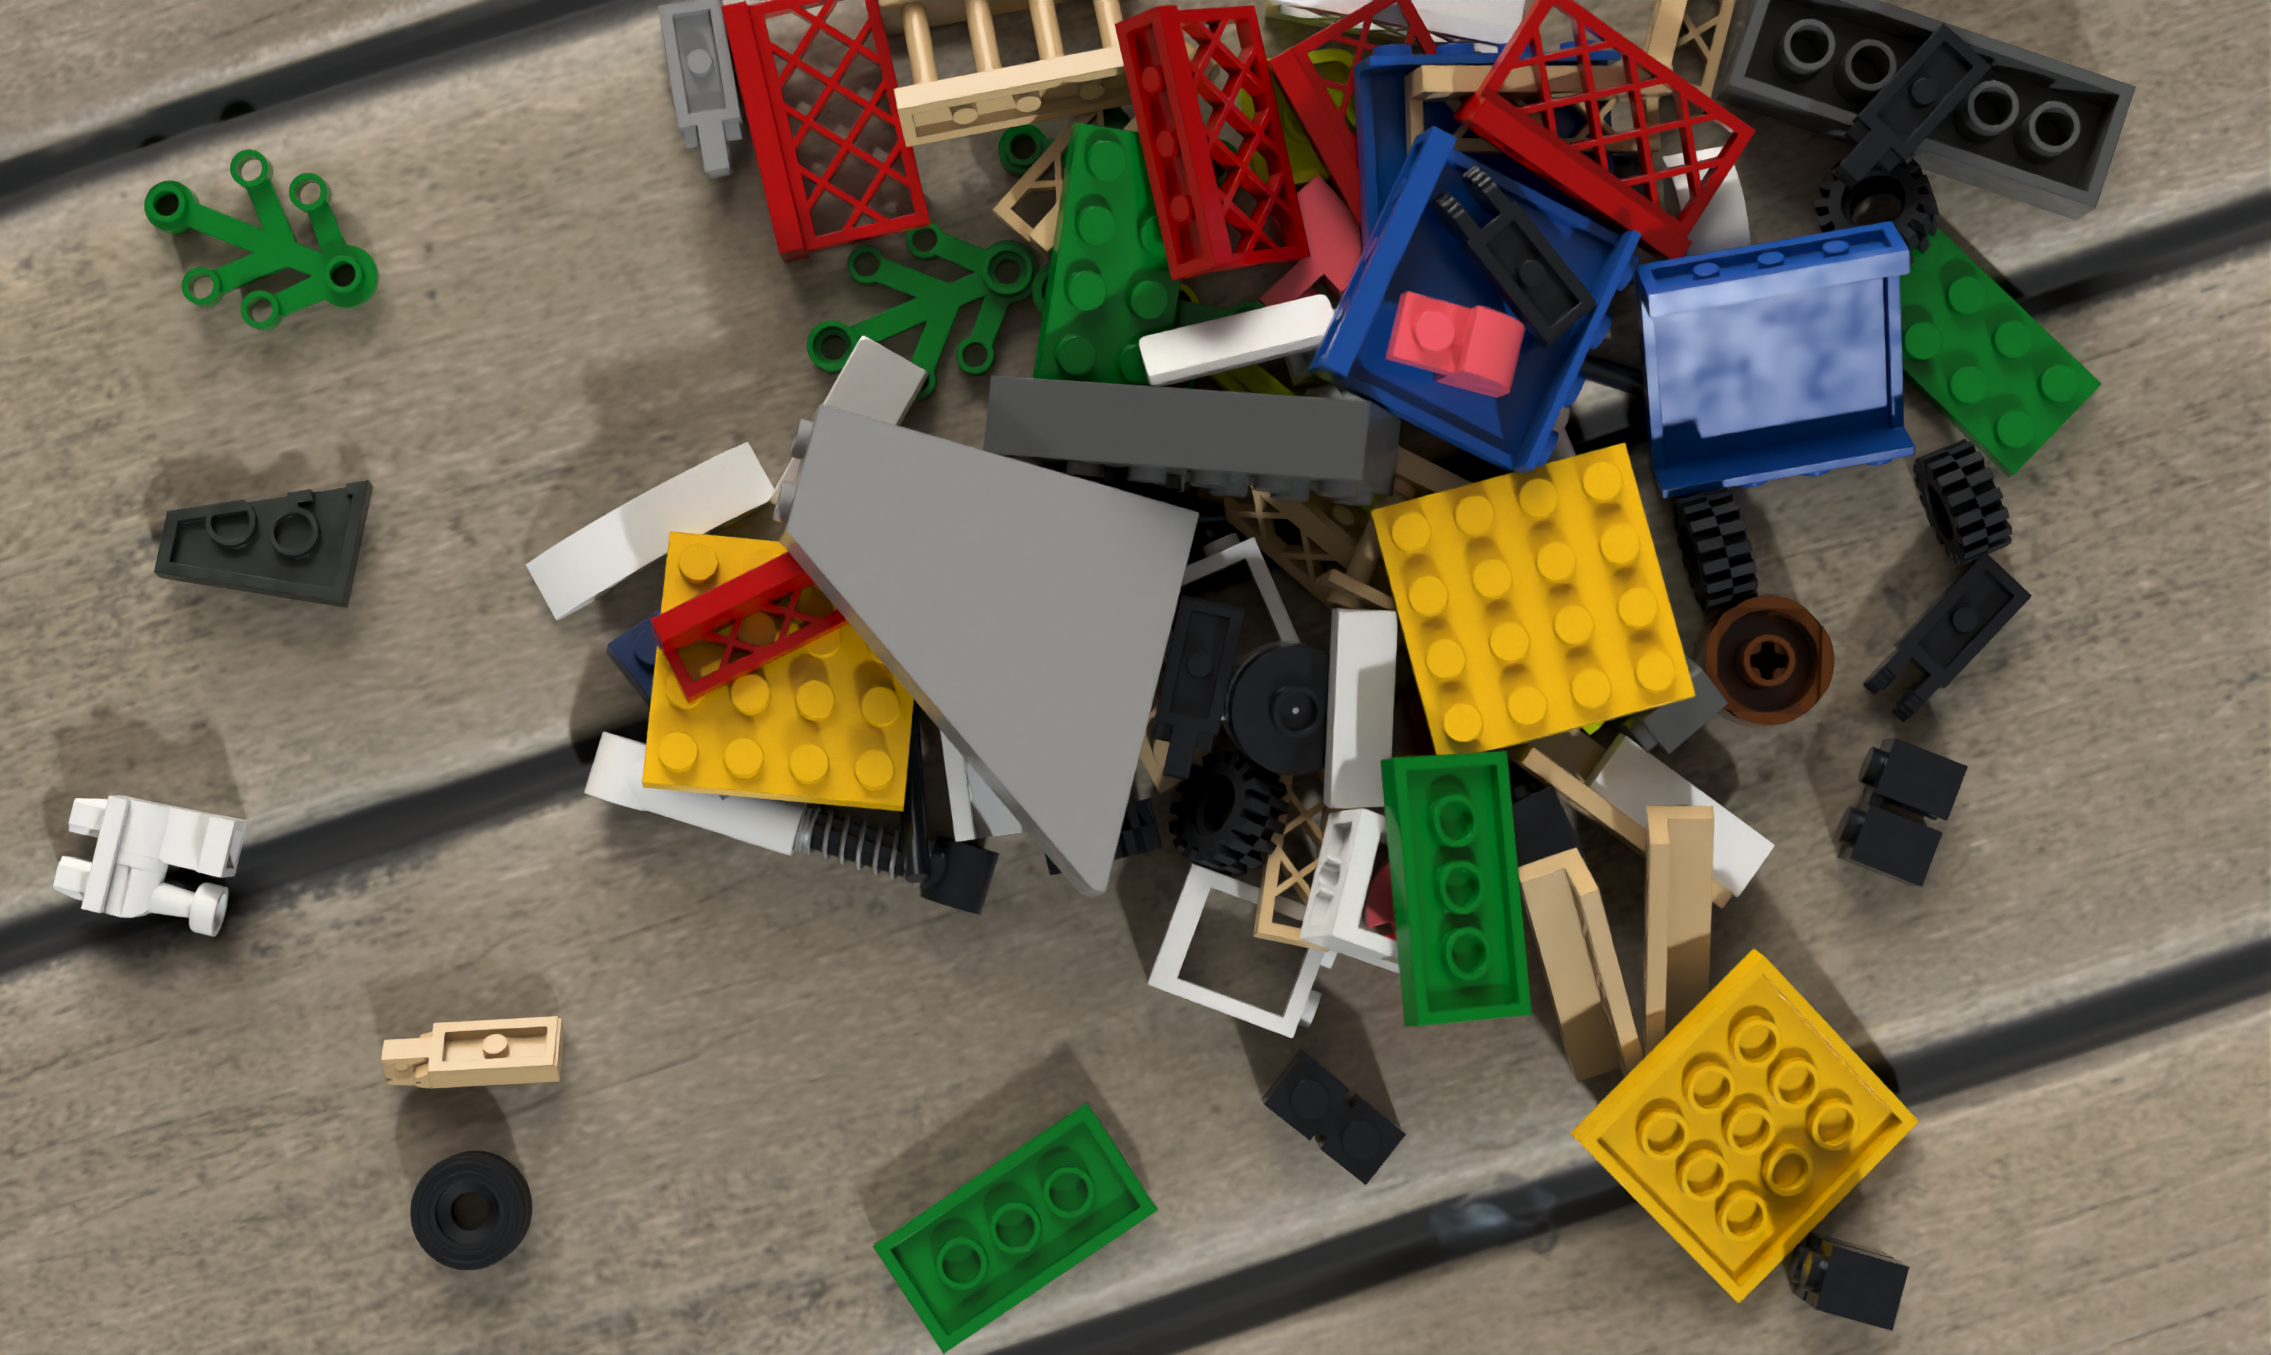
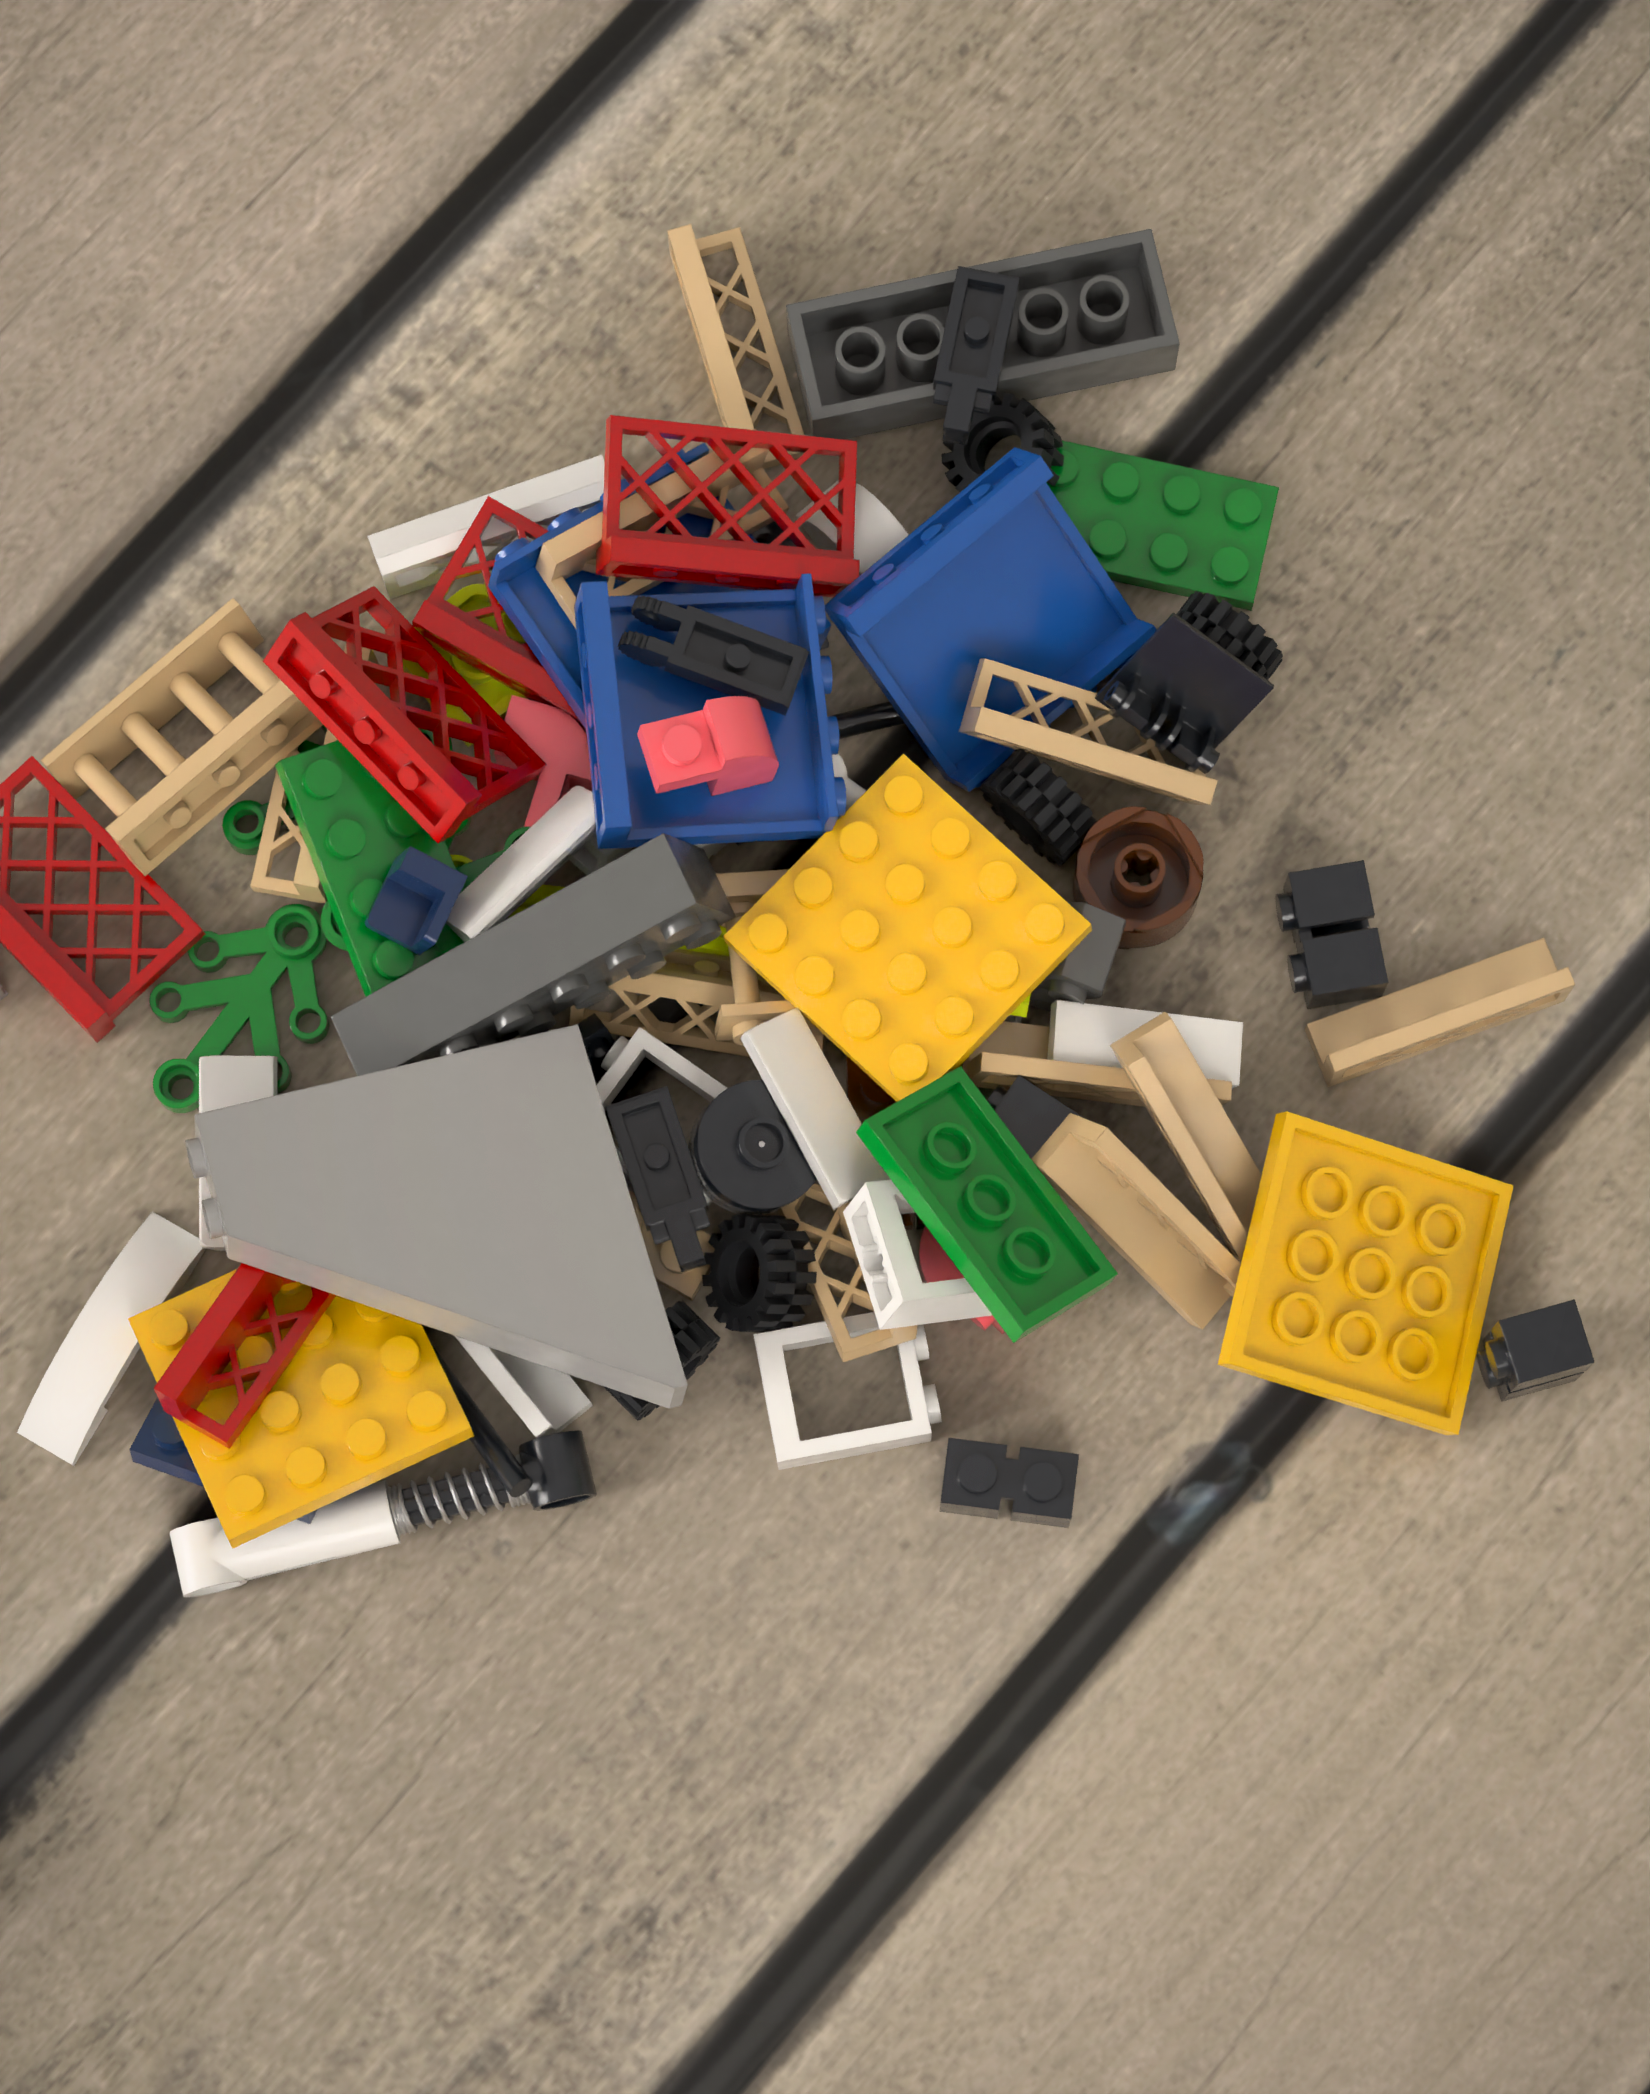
camera: 30 degrees left, 10 degrees down
tan hinge [381,1016,565,1089] -> none
black tyre [410,1151,532,1270] -> none
green plate [873,1101,1158,1354] -> none
black hinge [1863,554,2032,722] -> none
none -> dark blue panel [365,846,468,955]
none -> tan fence [959,658,1218,805]
none -> black hinge [1095,612,1274,774]
none -> tan fence [1305,938,1575,1087]

